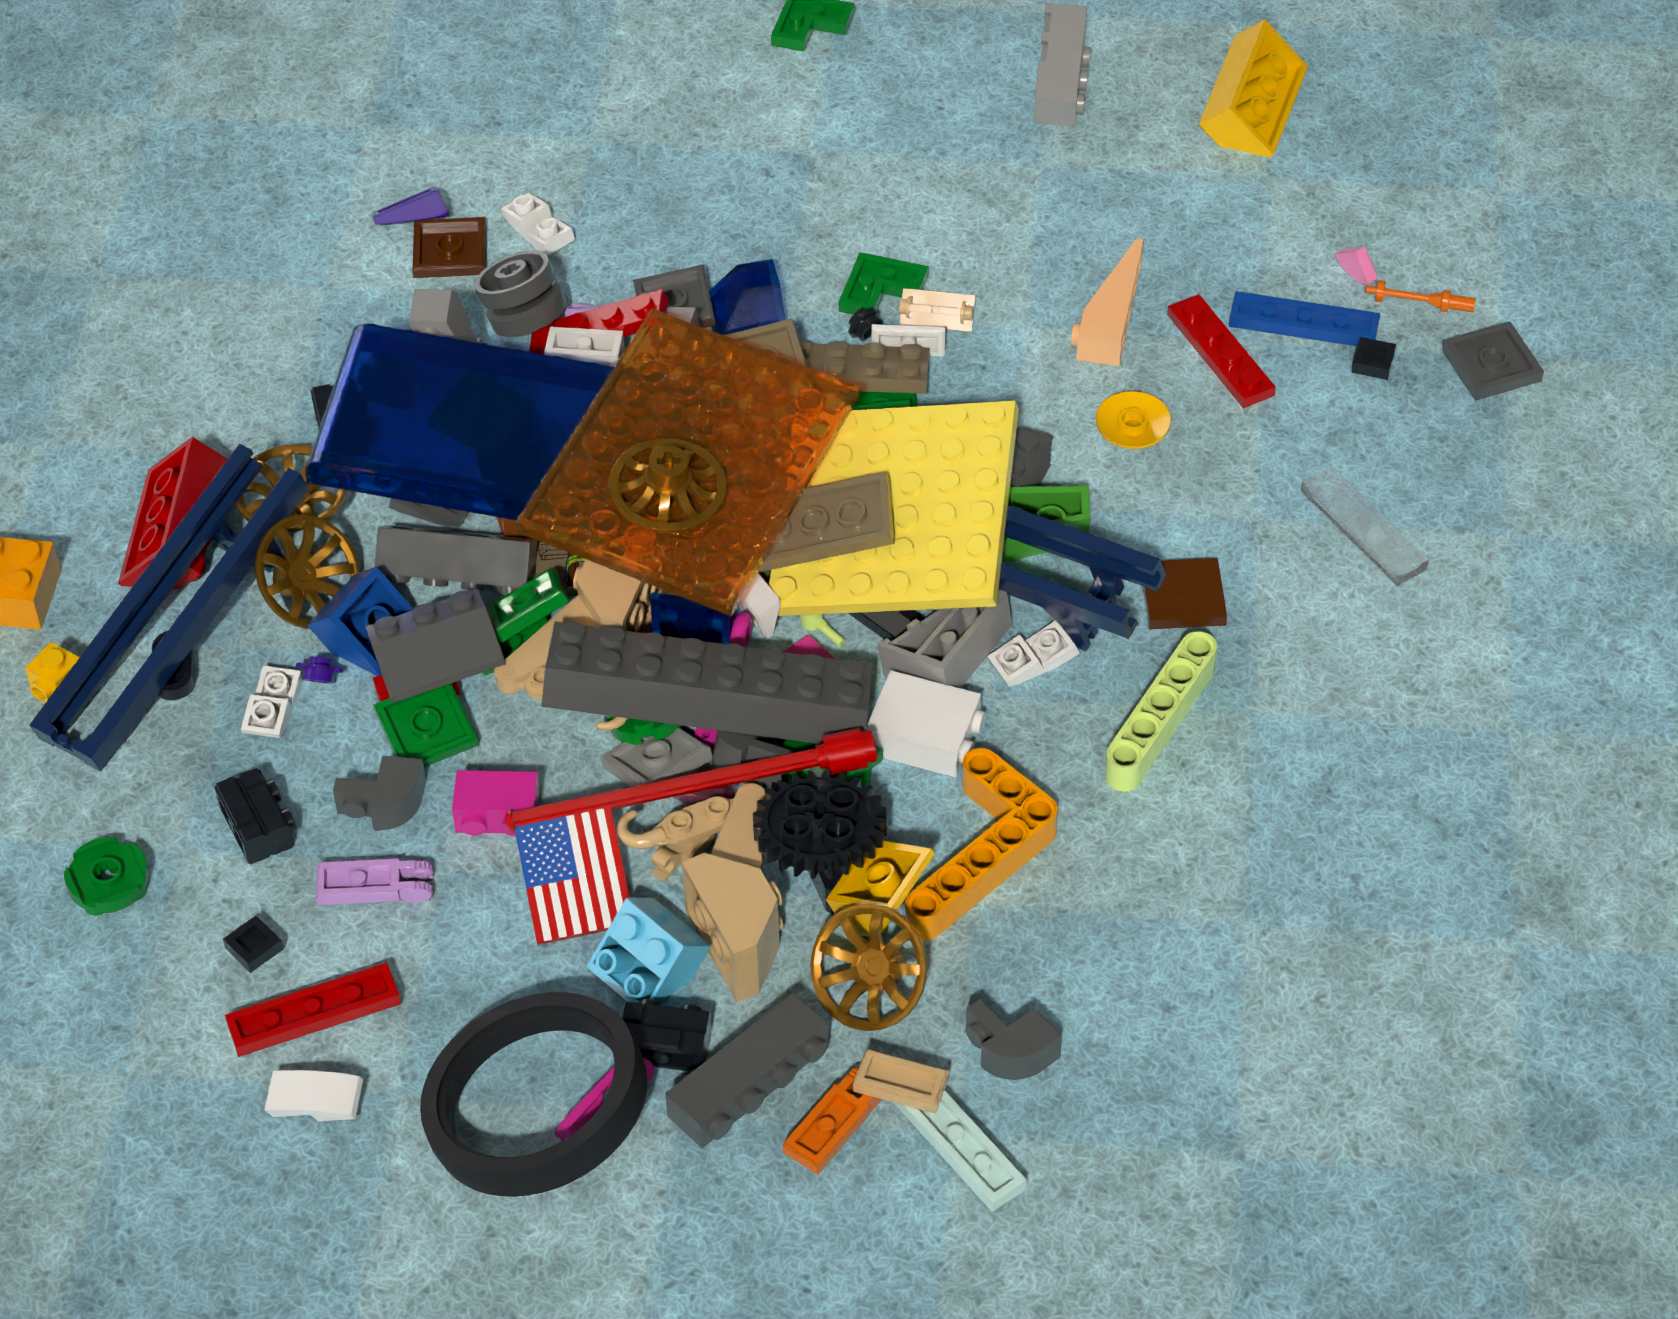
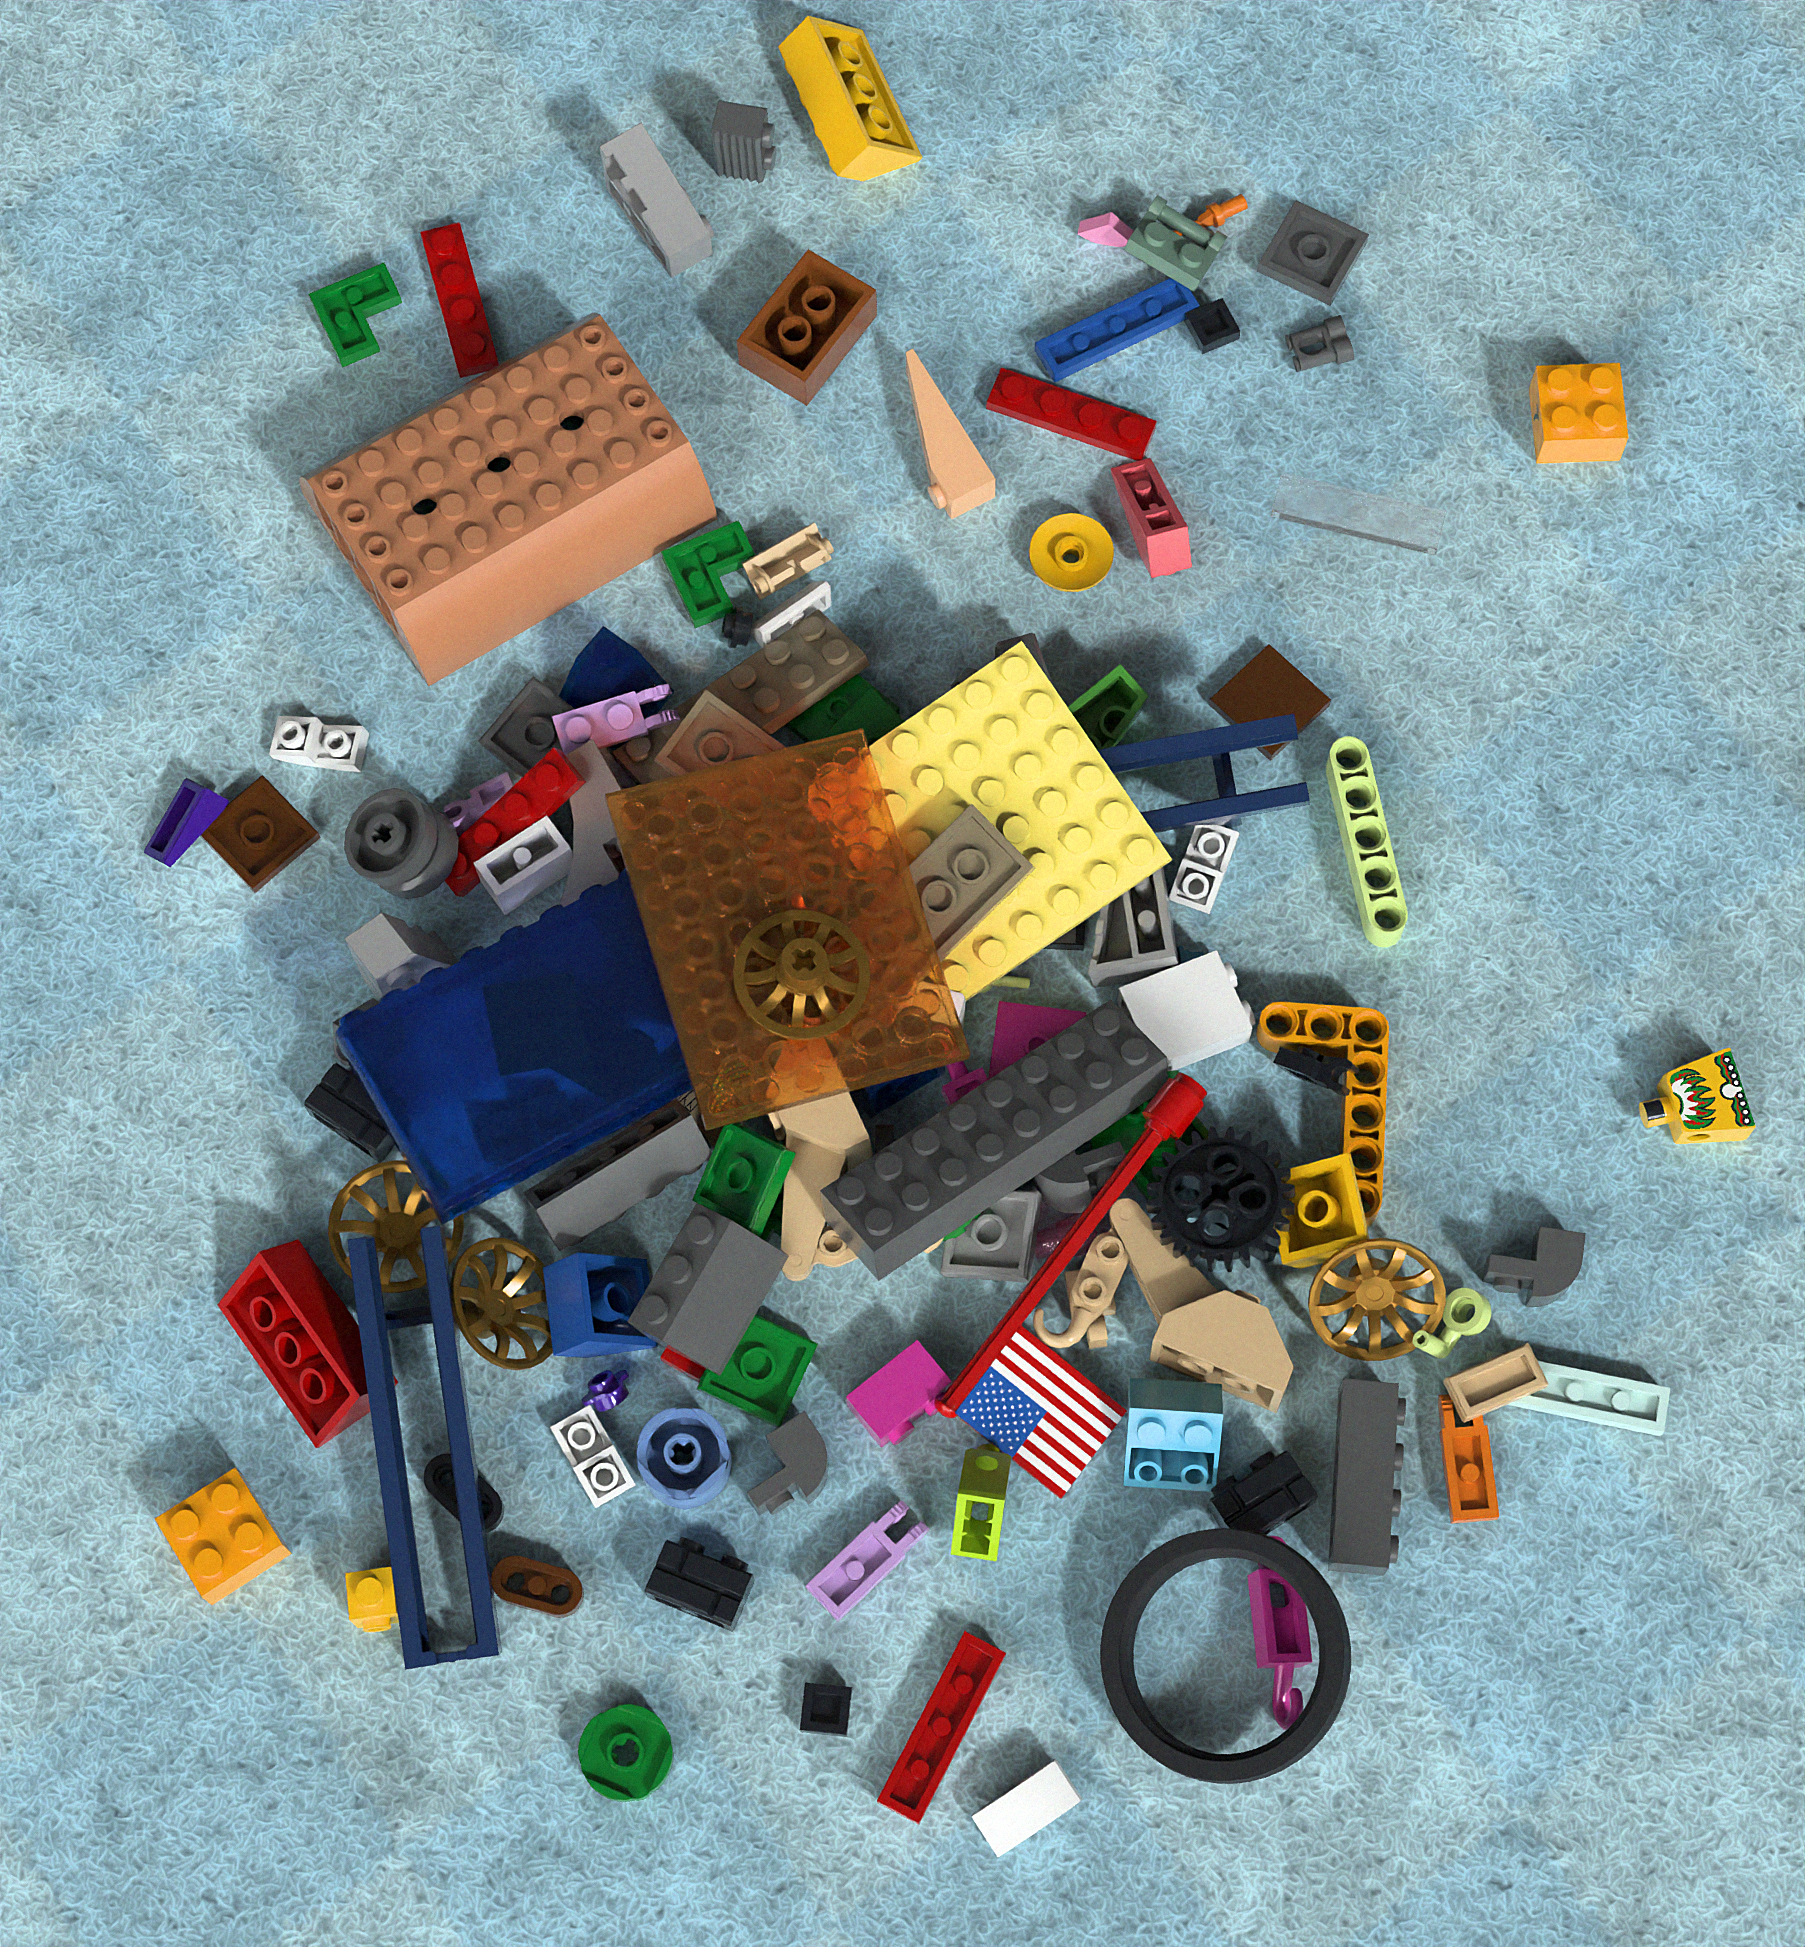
camera: 40 degrees left, 20 degrees up
none -> nougat slope [299,312,718,686]
none -> red plate [420,222,499,378]
none -> reddish brown plate [491,1555,584,1618]
none -> lavender hinge [552,684,680,755]
none -> medium blue brick [636,1407,732,1510]
none -> dark grey brick [711,100,776,184]
none -> dark orange brick [736,249,877,406]
none -> lime torso [951,1444,1012,1561]
none -> coral slope [1111,458,1192,578]
none -> sand green plate [1123,195,1228,291]
none -> black plate [1273,1046,1360,1096]
none -> dark grey piece [1285,315,1354,372]
none -> yellowish green plate [1413,1288,1491,1359]
none -> light orange brick [1529,363,1628,463]
none -> torso [1639,1048,1756,1144]

